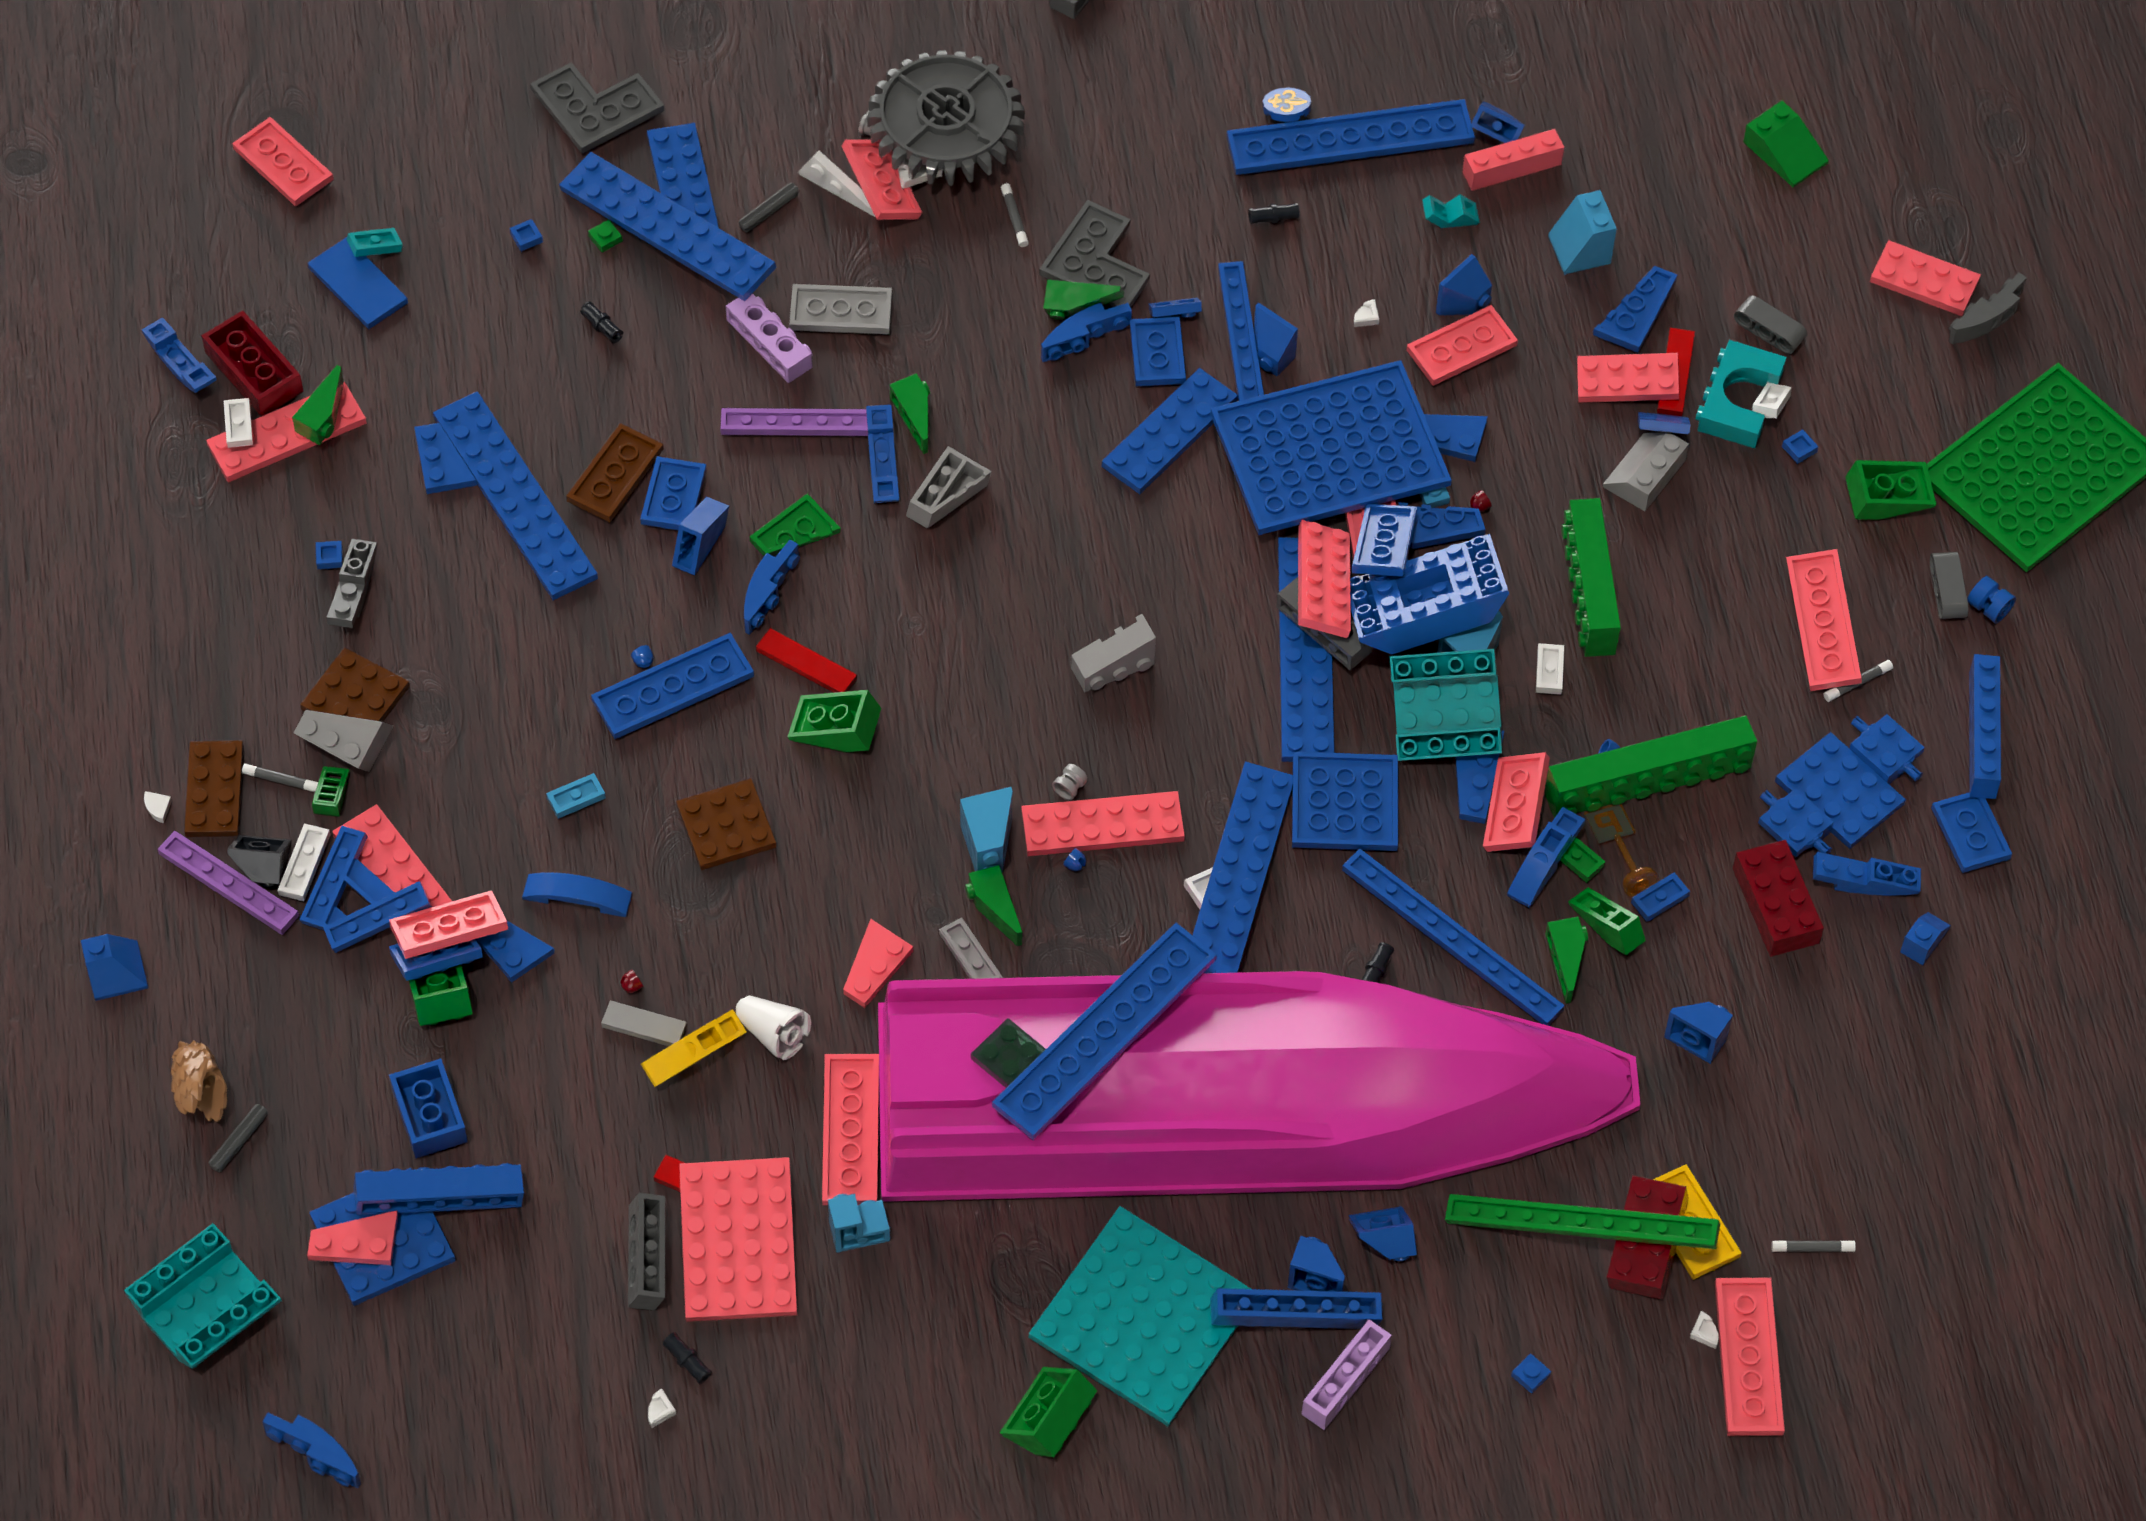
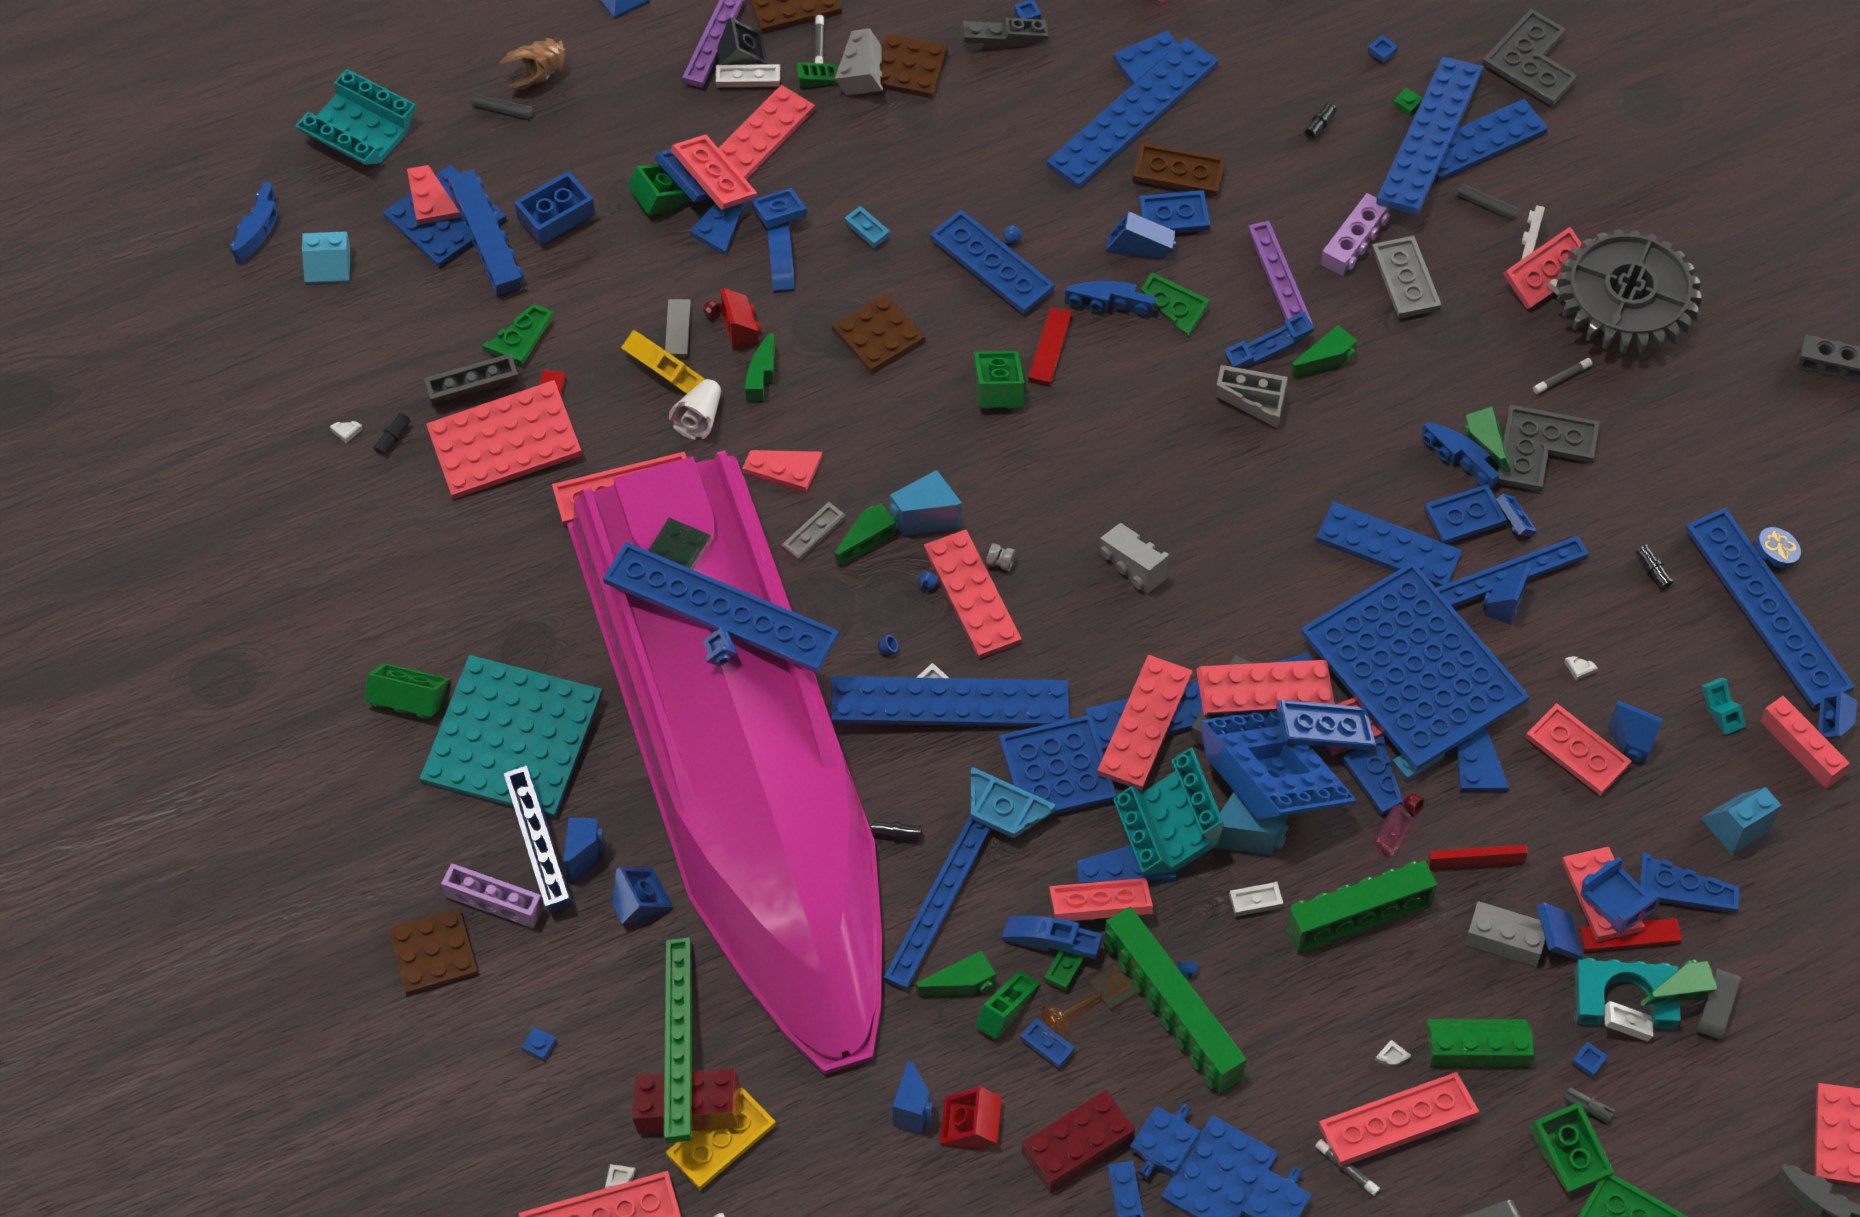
camera: 75 degrees right, 0 degrees up
blue plate [300,826,432,953] -> none
dark azure brick [828,1194,890,1253] -> none
none -> medium azure slope [302,232,350,285]
none -> reddish brown plate [388,908,478,996]
none -> green wing [482,304,554,366]
none -> blue bracket [703,628,737,666]
none -> red slope [720,288,761,350]
none -> green slope [745,334,775,402]
none -> blue plate [751,188,808,228]
none -> blue hinge [878,635,898,655]
none -> red slope [940,1086,1001,1149]
none -> dark azure wing [971,767,1056,838]
none -> coral plate [1097,655,1193,791]
none -> clear pink plate [1373,804,1414,857]
none -> white tile [1375,1040,1411,1066]
none -> green slope [1426,1019,1534,1068]
none -> red tile [1427,845,1528,870]
none -> dark grey axle [1564,1088,1615,1124]
none -> blue panel [1580,857,1661,934]
none -> slope [1641,960,1717,1006]

